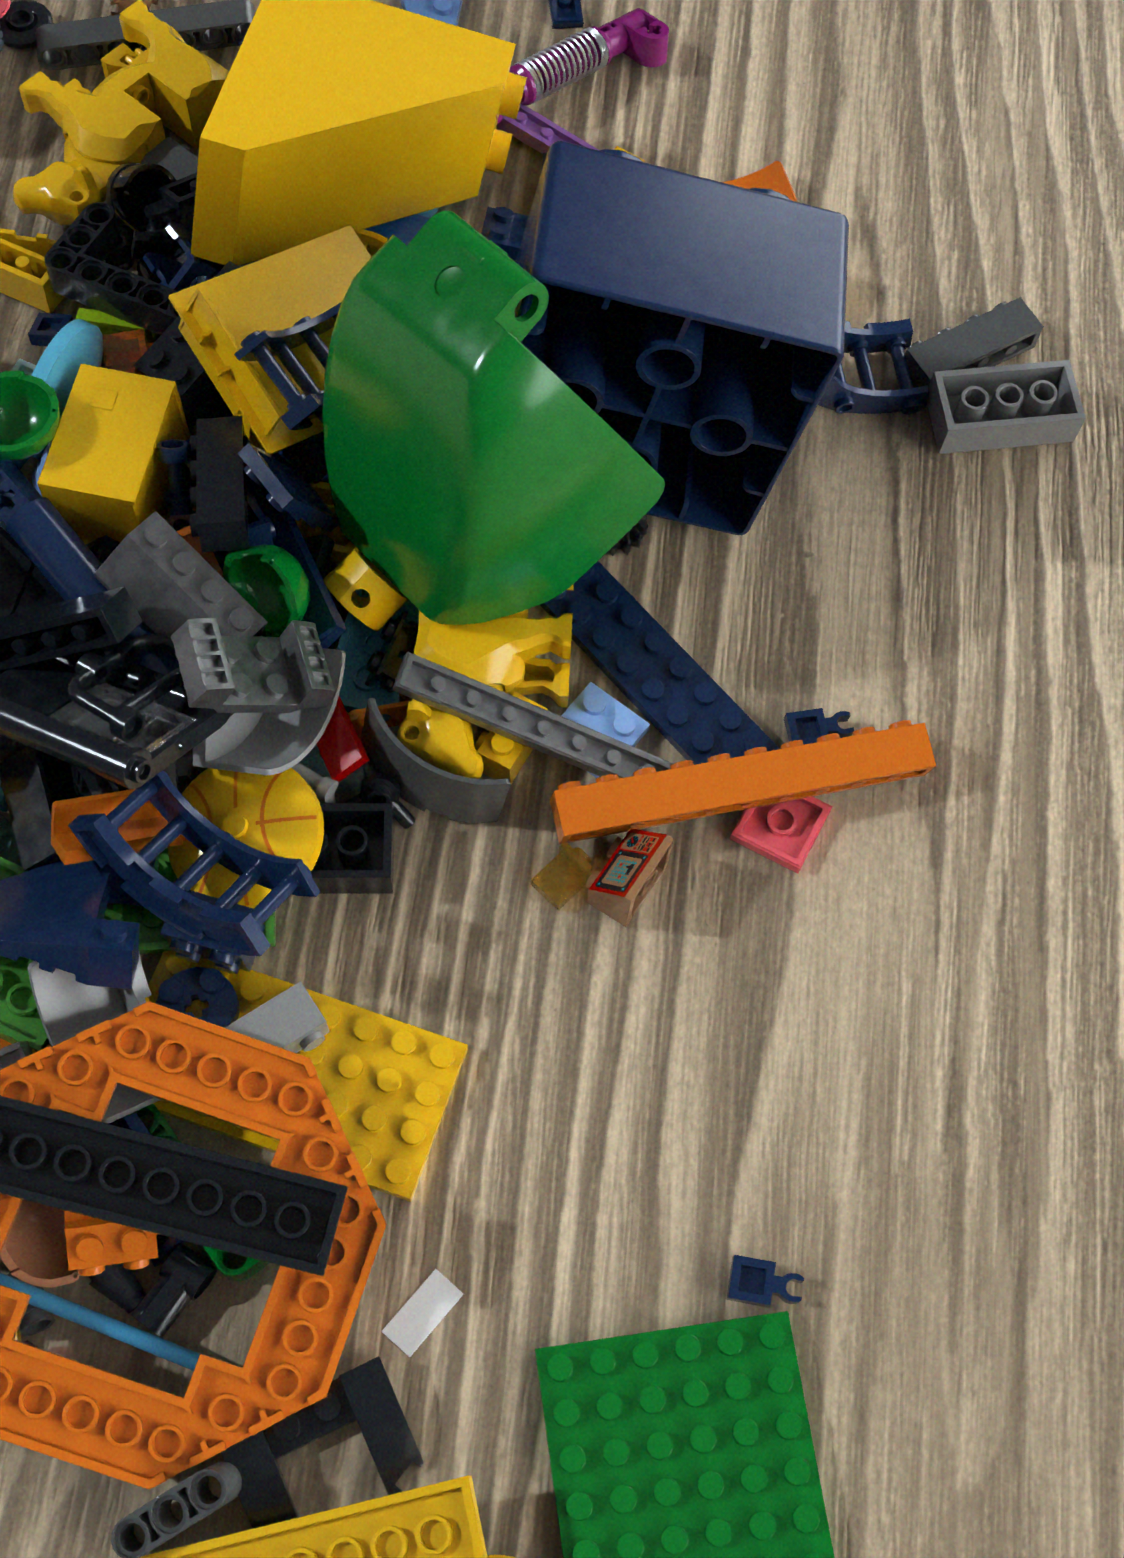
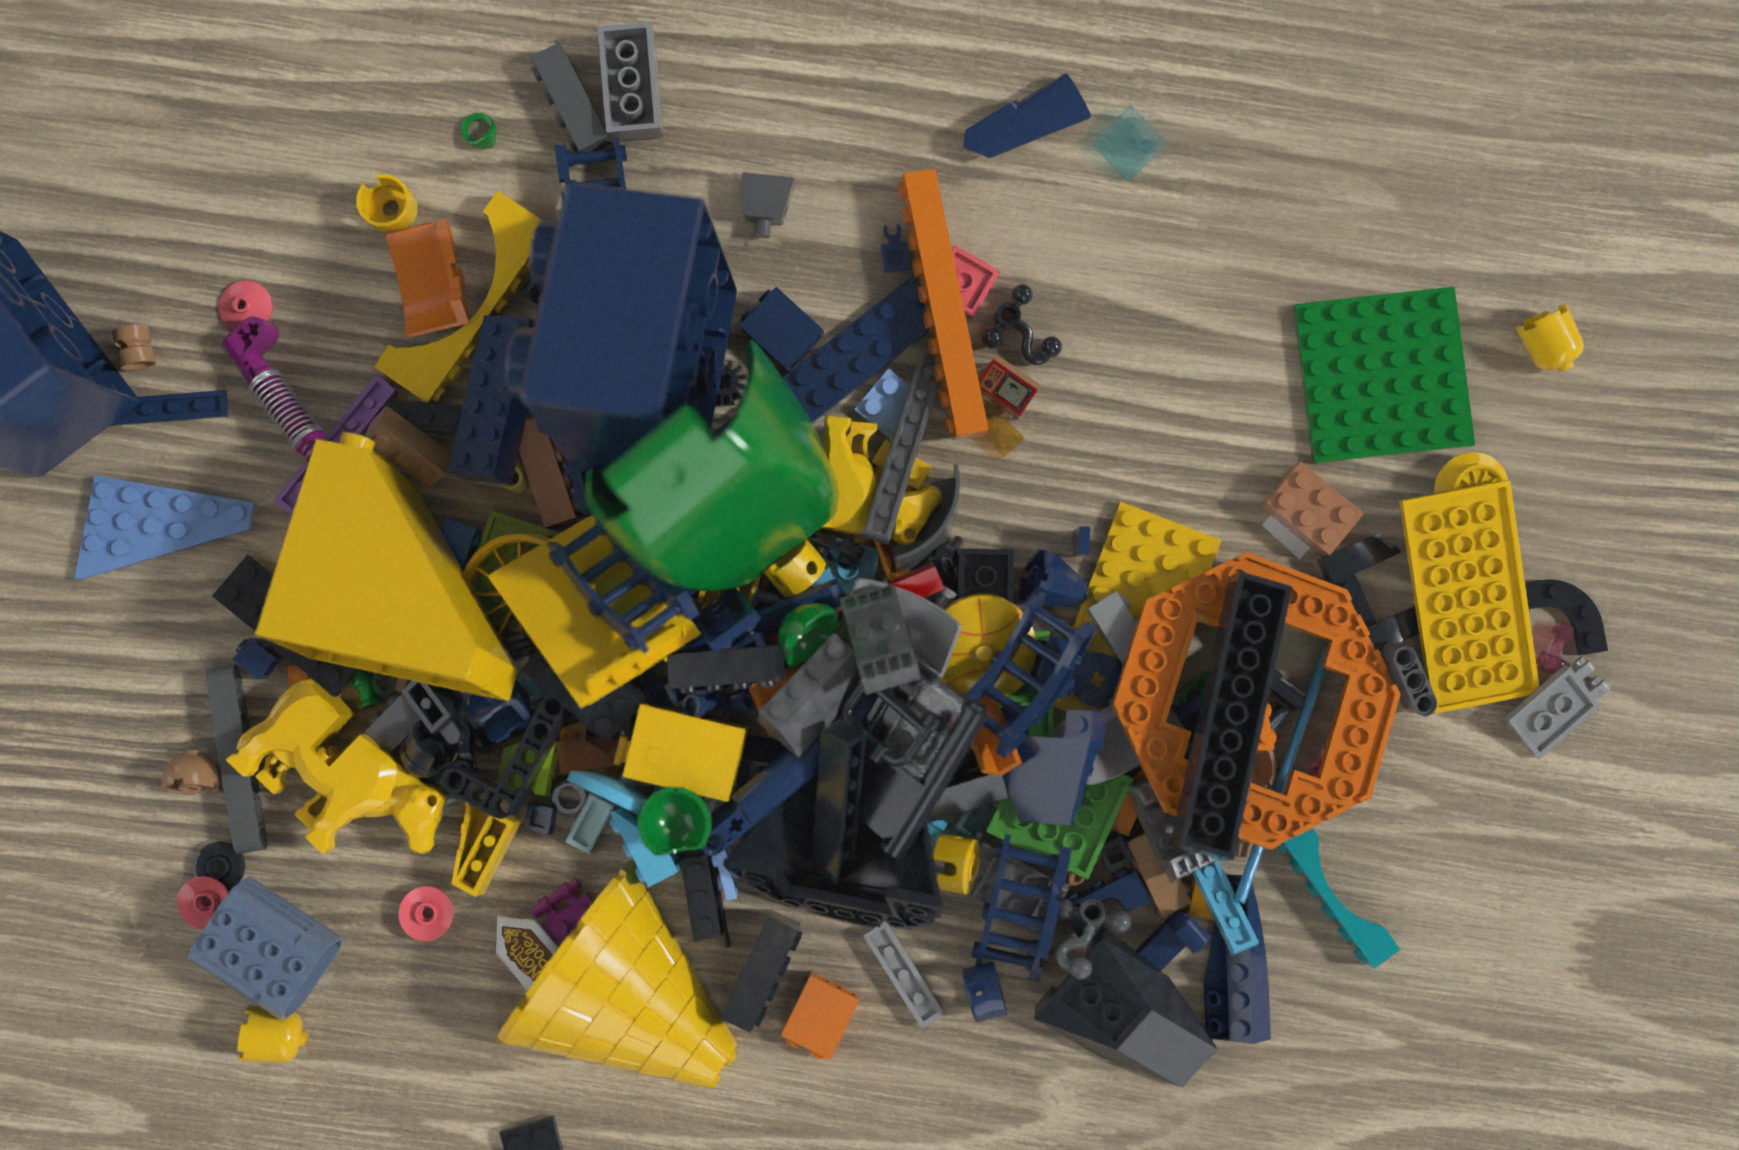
camera: 85 degrees left, 20 degrees up
dark blue plate [726,1255,804,1307] -> none
none -> coral dish [218,280,273,330]
none -> yellow piece [356,174,418,234]
none -> medium nougat brick [365,406,452,488]
none -> green piece [461,113,497,149]
none -> dark blue brick [739,286,824,373]
none -> dark grey torso [742,172,794,238]
none -> dark blue panel [963,73,1091,159]
none -> black piece [982,284,1062,365]
none -> dark blue cone [1019,549,1089,607]
none -> dark blue tile [1073,526,1090,557]
none -> clear light blue plate [1092,105,1168,182]
none -> nougat brick [1260,462,1364,557]

